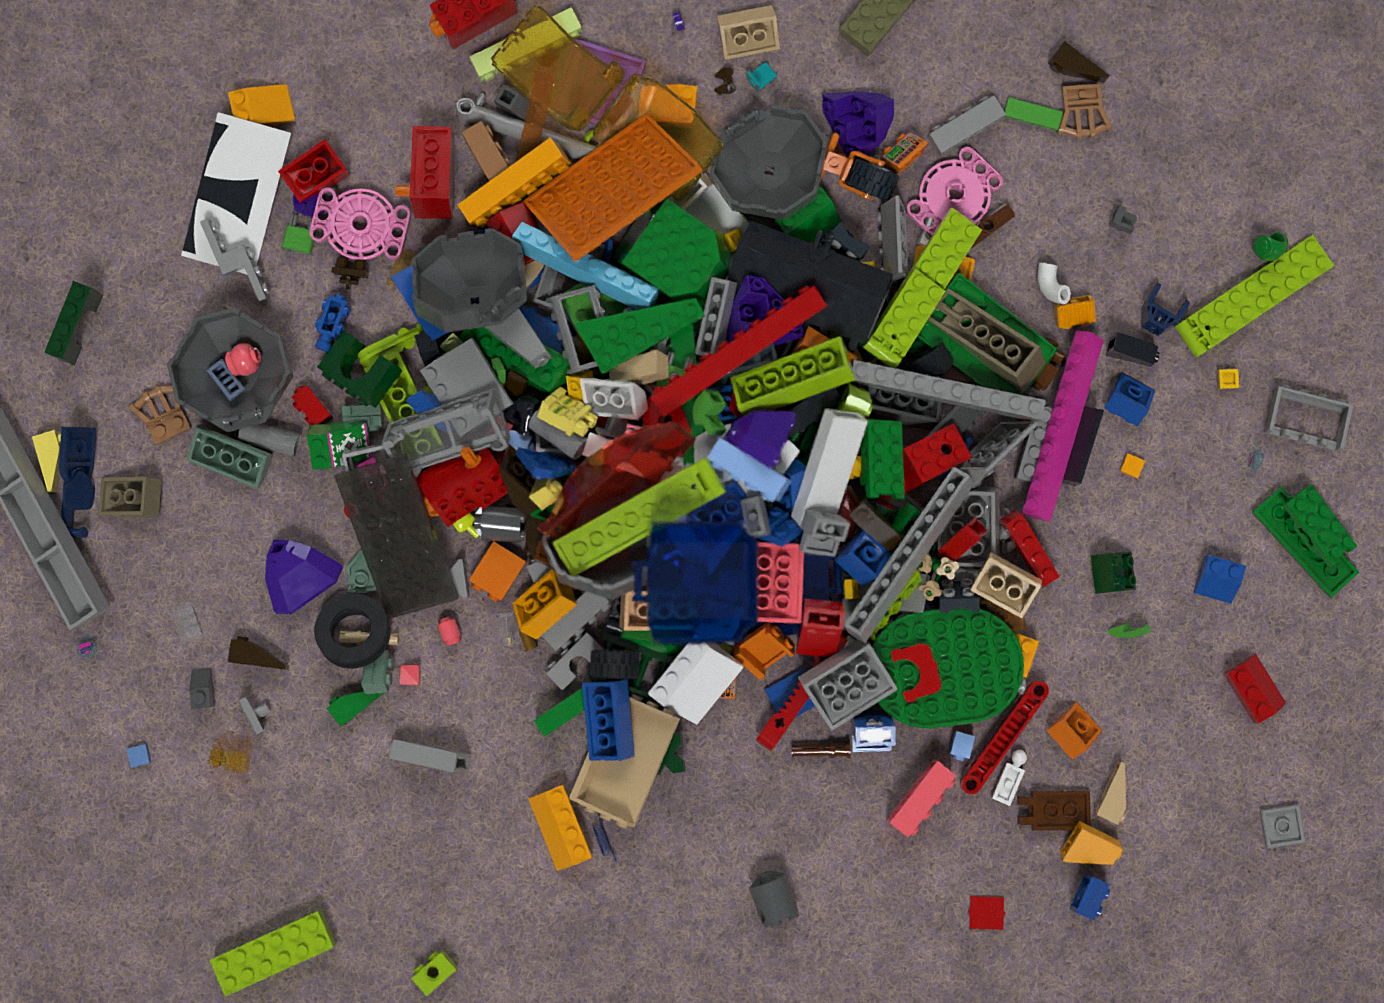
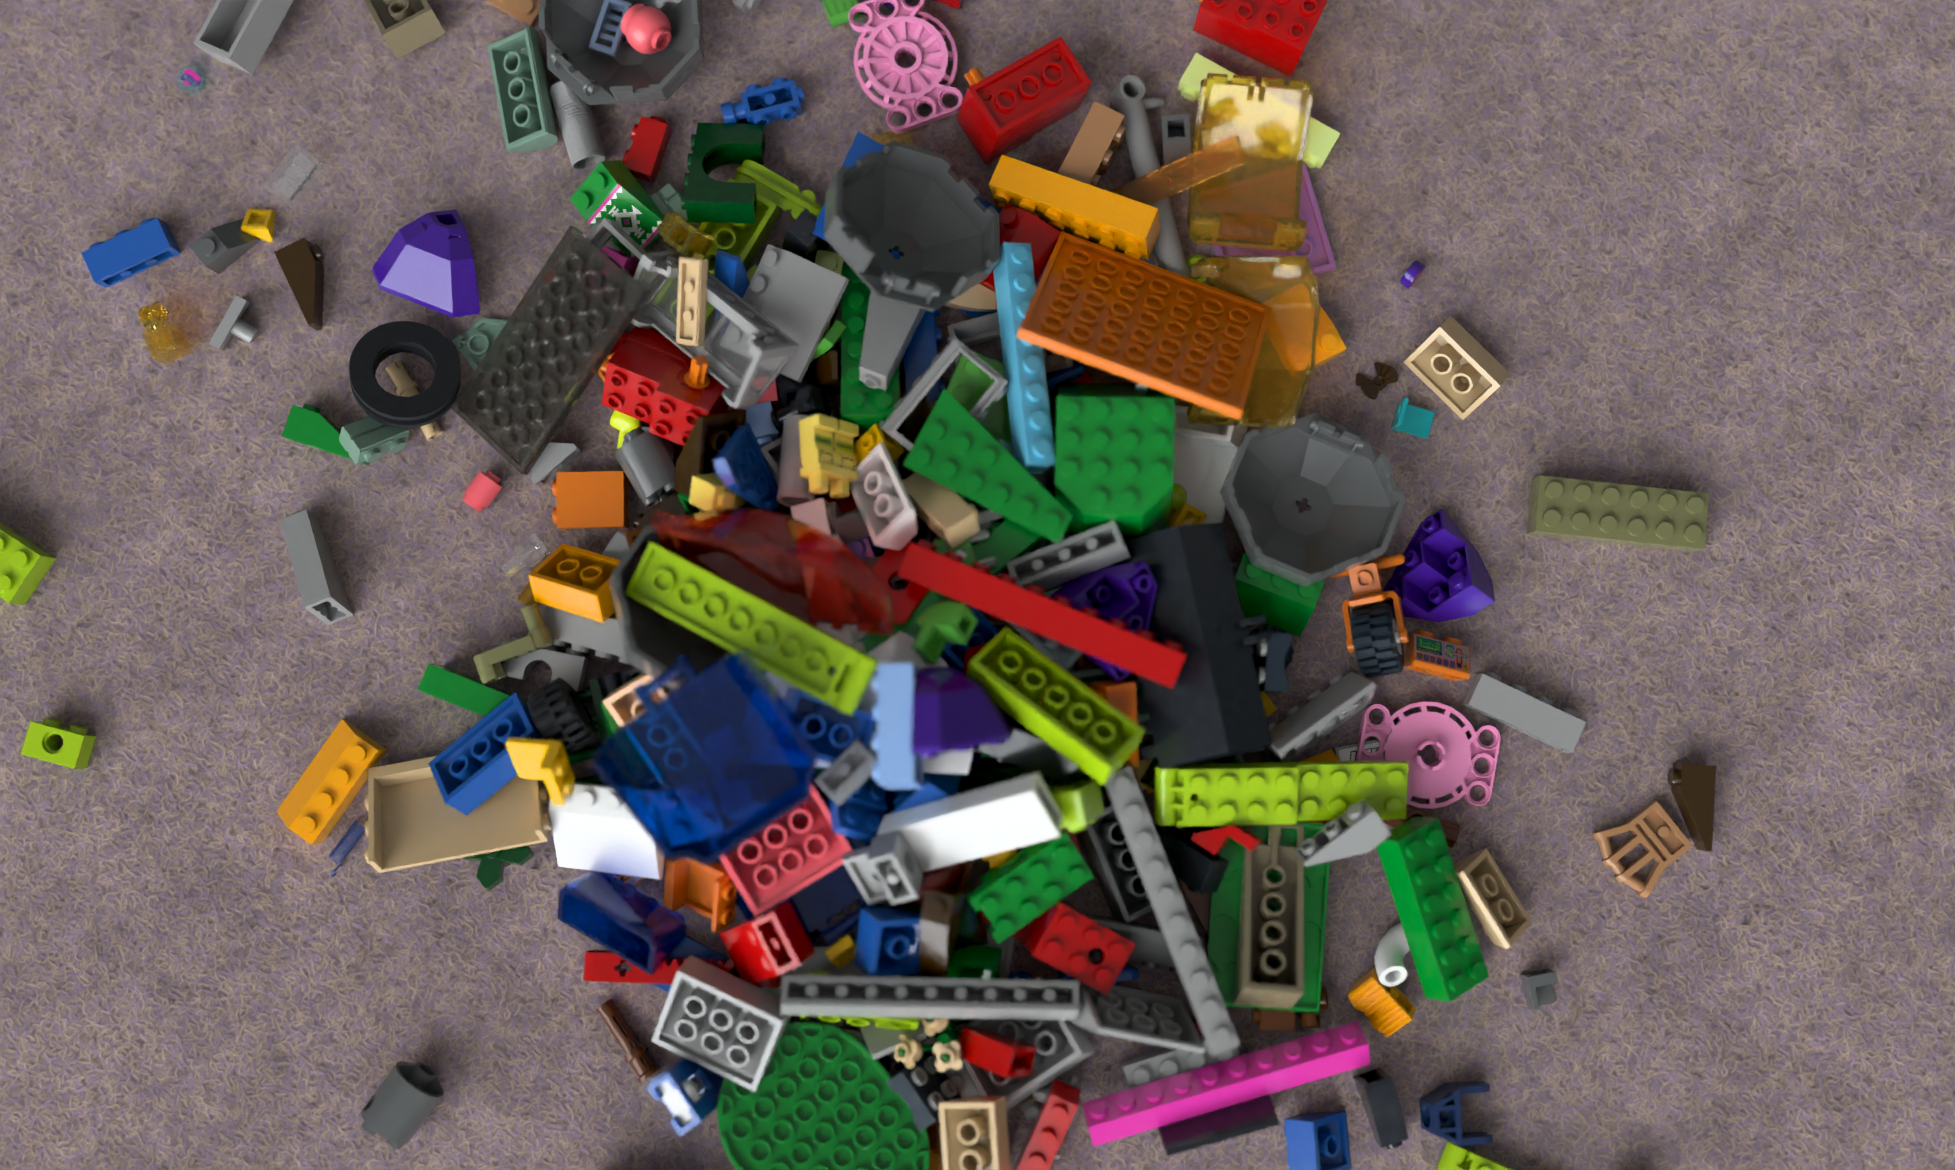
camera: 65 degrees right, 0 degrees up
medium blue tile [126,744,151,768] -> none
dark brown hips [331,257,369,290] -> none
coral slope [399,665,420,685] -> none
red piece [890,644,941,702] -> none
bright green tile [1004,97,1063,131] -> none
none -> blue brick [82,218,181,288]
none -> yellow slope [241,209,275,242]
none -> olive beam [473,604,554,684]
none -> yellow bracket [506,737,575,806]
none -> clear blue windscreen [557,871,686,976]
none -> clear yellow brick [657,211,715,259]
none -> tan tile [676,257,708,347]
none -> red slope [1191,825,1263,855]
none -> light grey slope [1294,799,1392,866]
none -> green brick [1376,816,1489,1002]
none -> tan slope [1454,848,1532,949]

